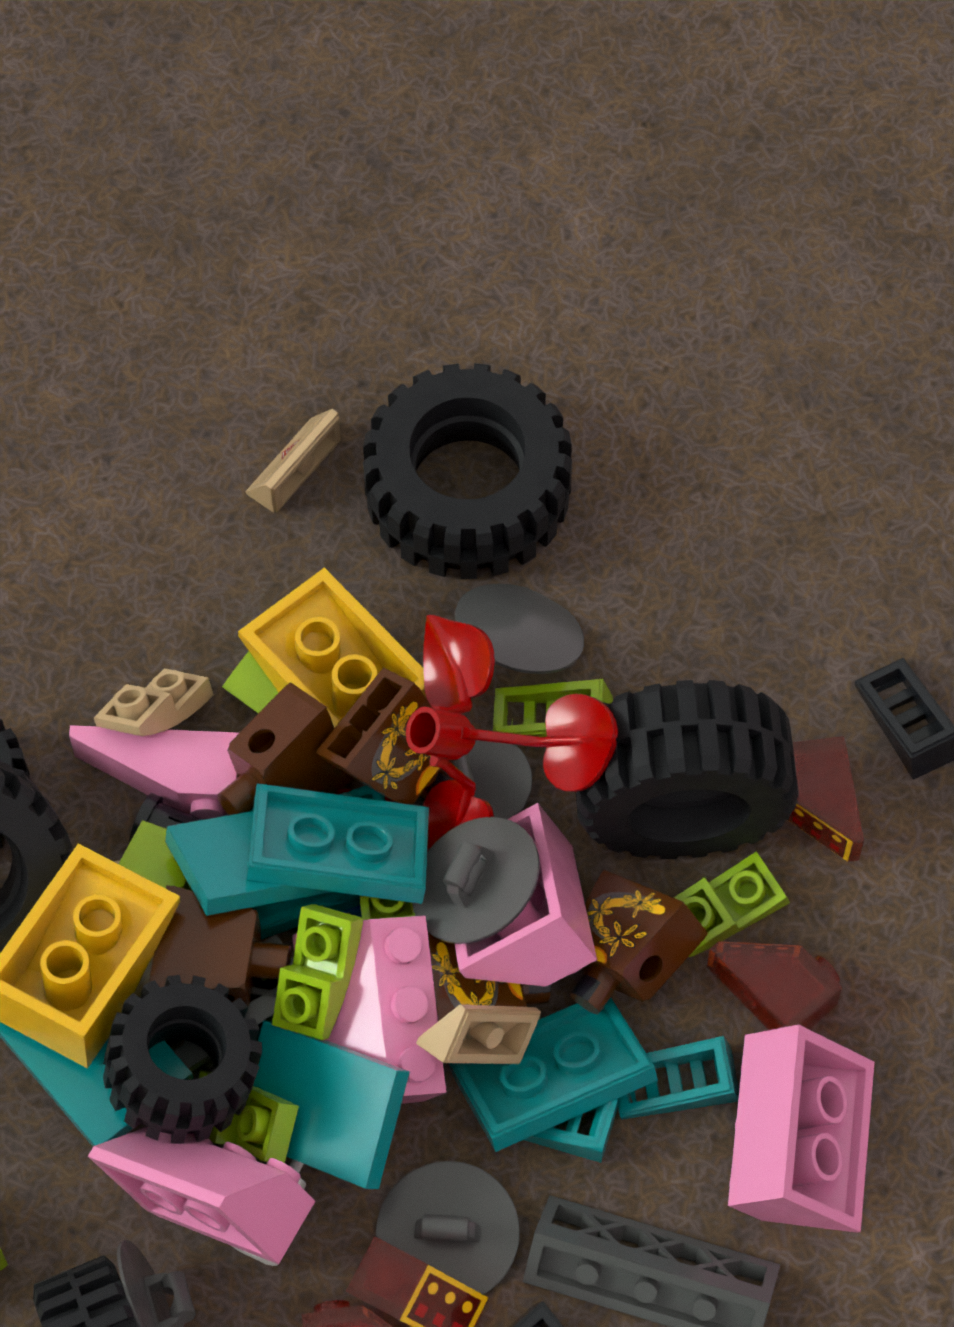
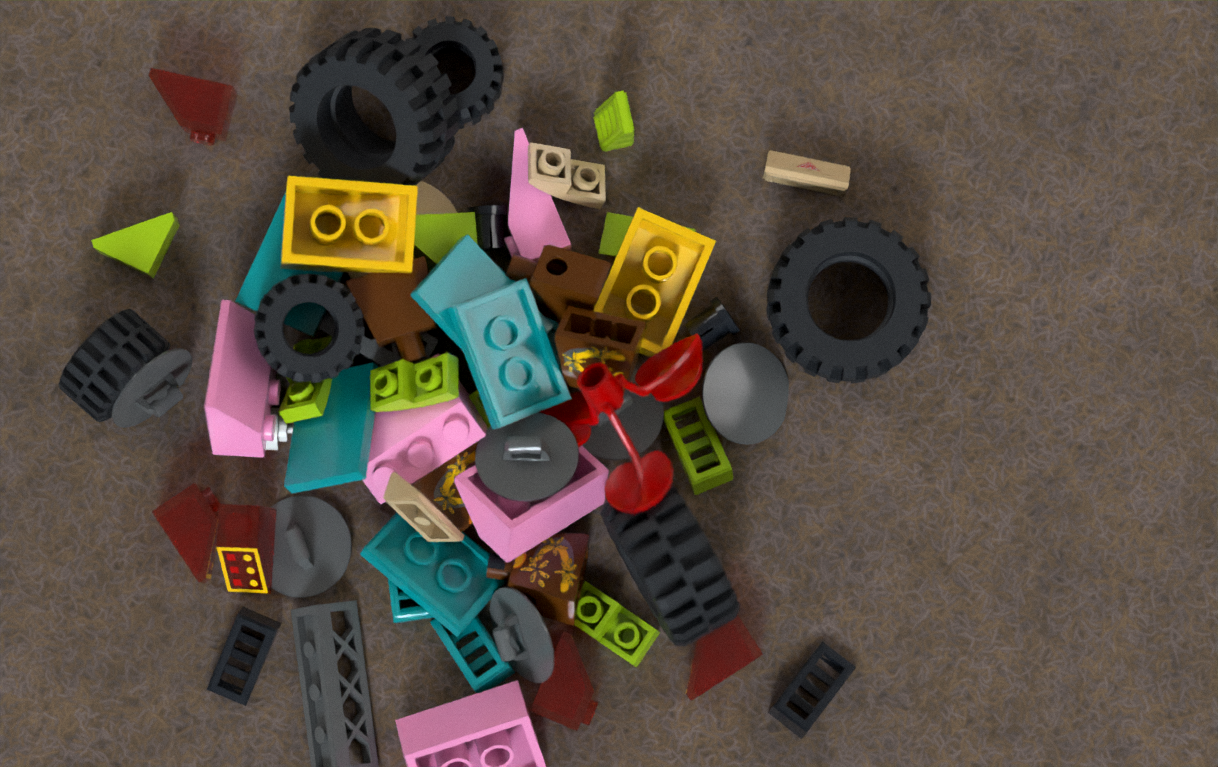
camera: 65 degrees right, 20 degrees up
none -> dark grey shield [490,587,554,683]
none -> lime slope [593,90,634,151]
none -> black bush [685,297,740,351]

